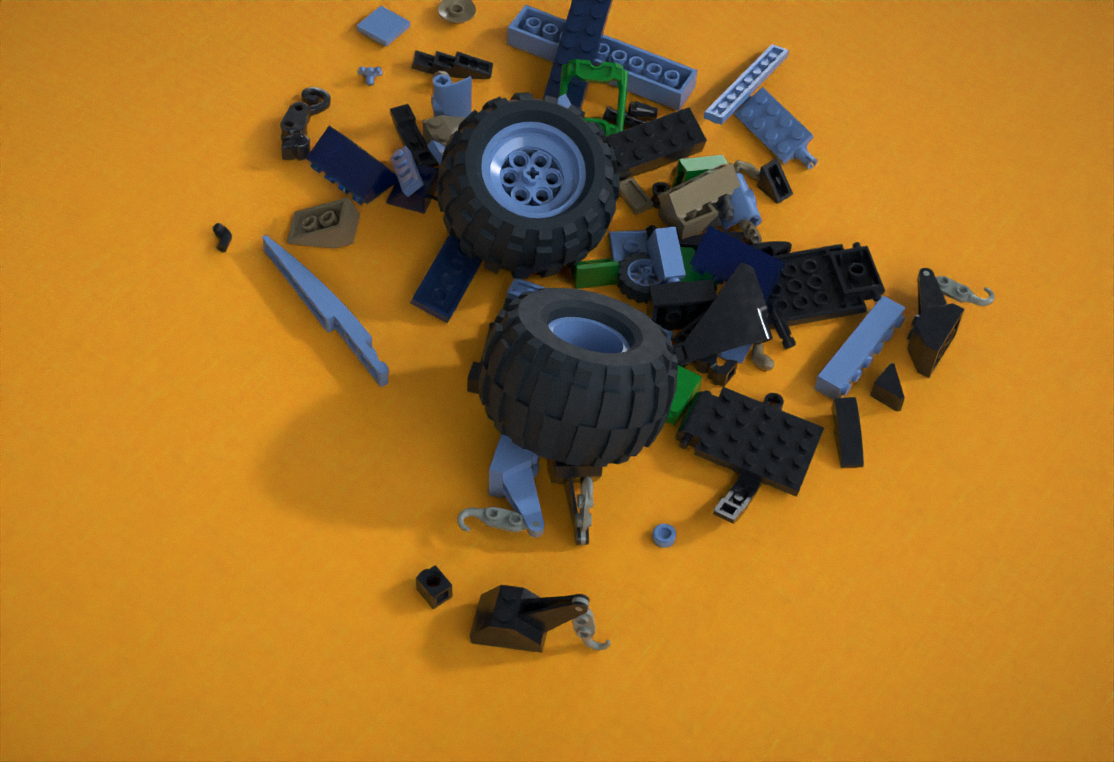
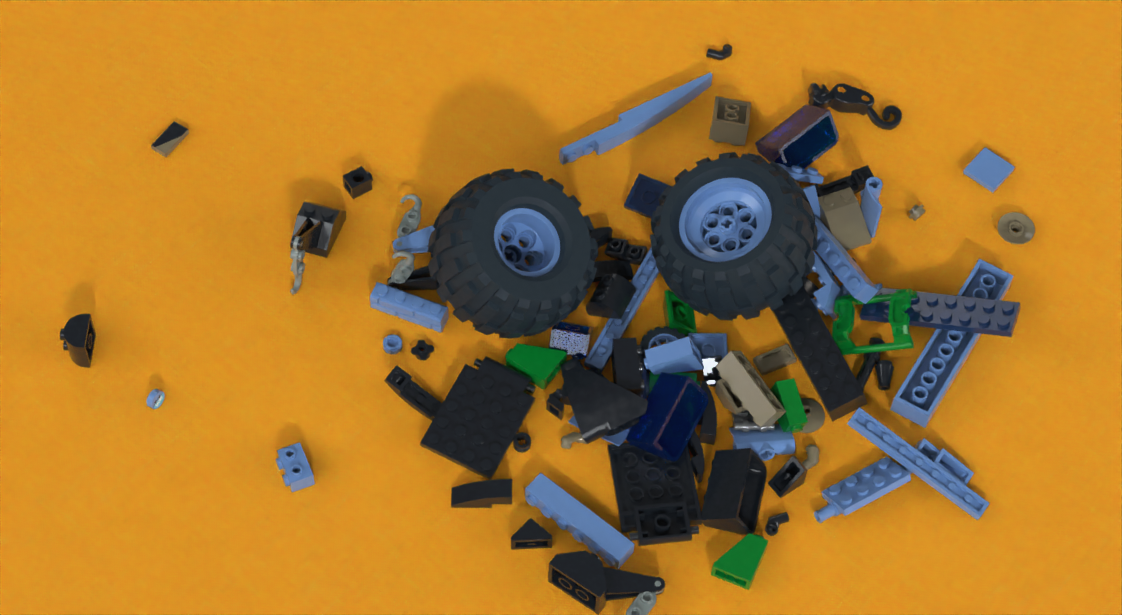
camera: 95 degrees right, 5 degrees up
medium blue plant [357,67,383,85] -> none
black slope [411,50,493,79] -> none
black bush [651,182,670,209] -> none
dark tan gear [739,218,762,245] -> none
black axle [769,308,796,349] -> none
none -> medium blue brick [275,442,315,492]
none -> medium blue brick [370,282,449,333]
none -> black plate [411,340,434,360]
none -> black windscreen [701,448,767,535]
none -> green slope [711,533,768,590]
none -> black arm [765,512,789,536]
none -> medium blue slope [914,438,974,485]

